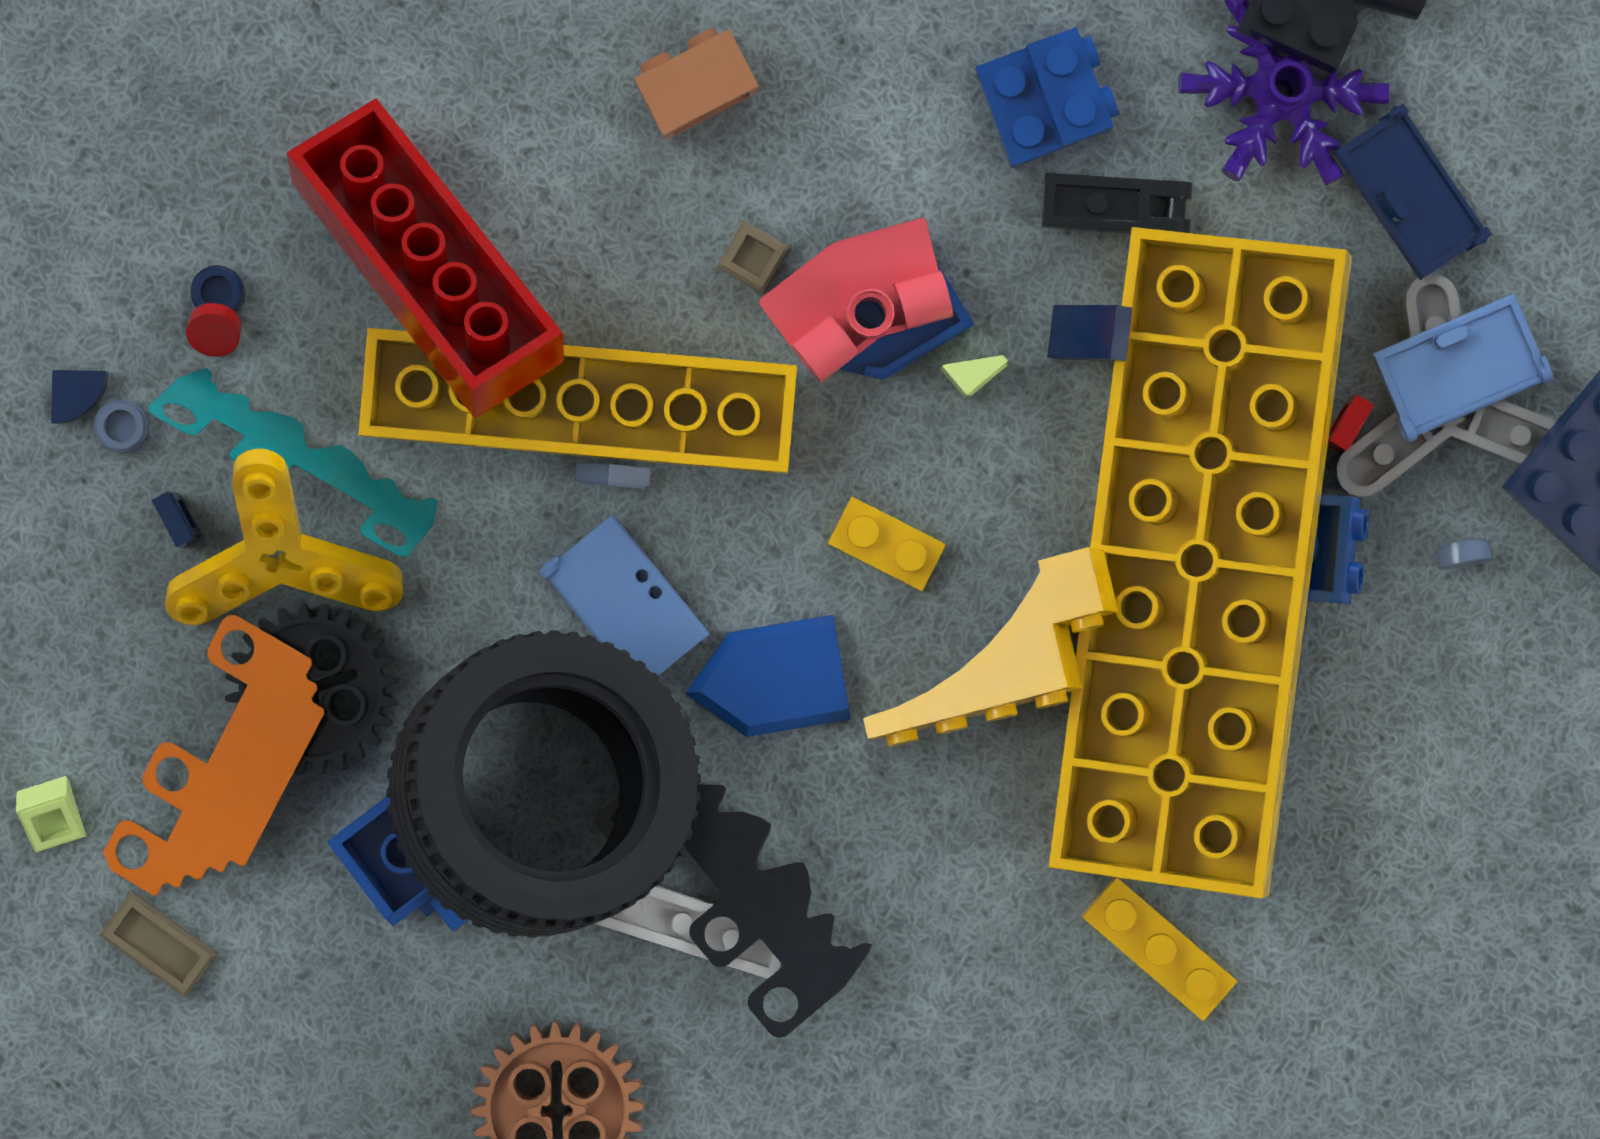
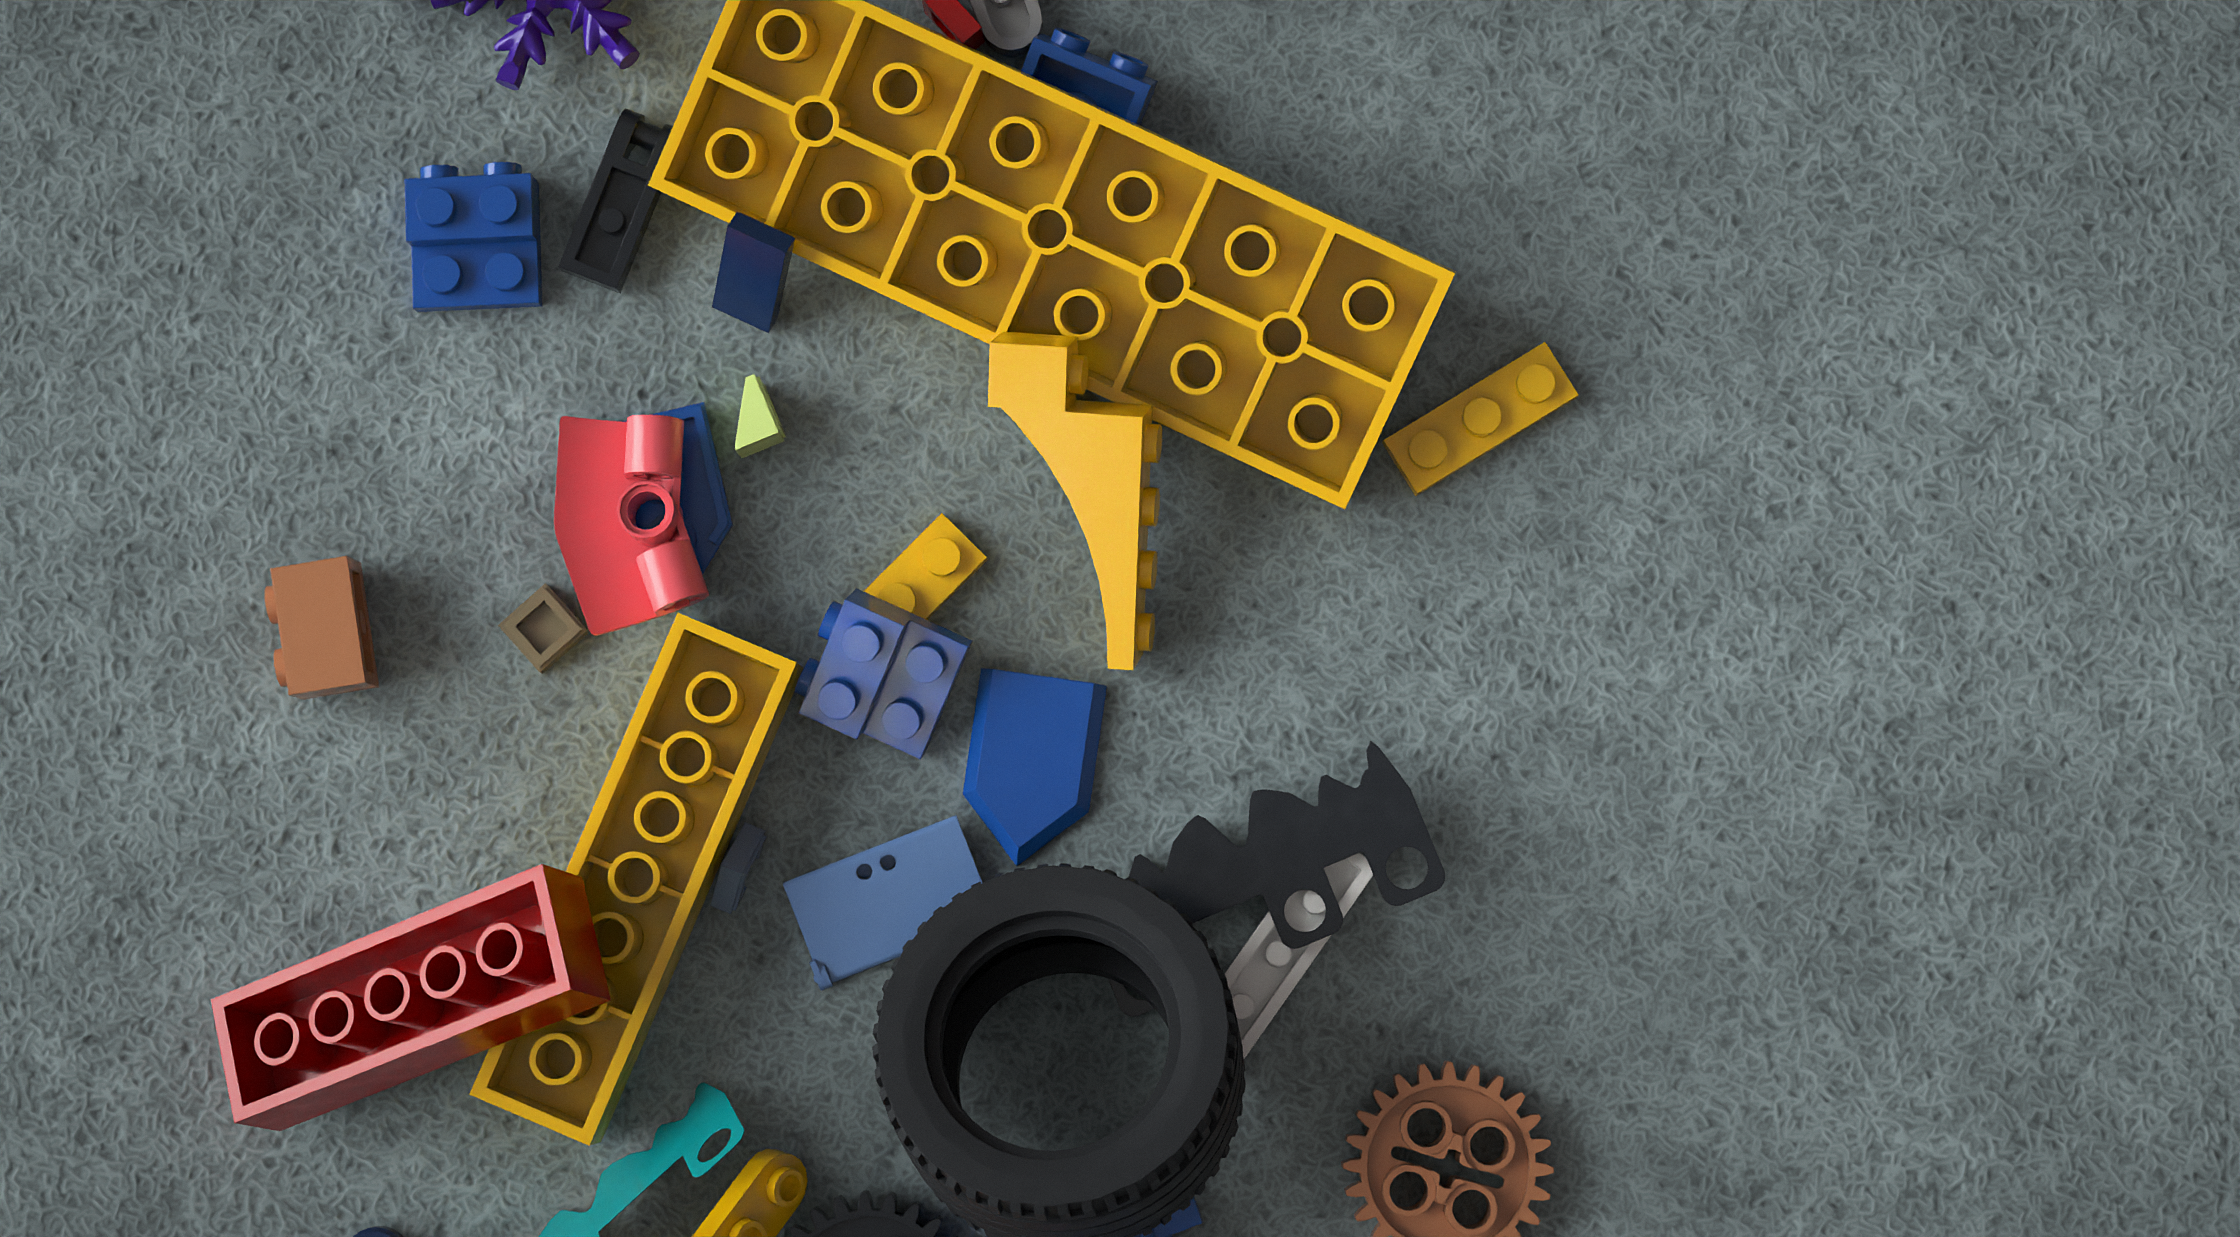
camera: 65 degrees left, 5 degrees down
none -> blue plate [795,588,973,759]

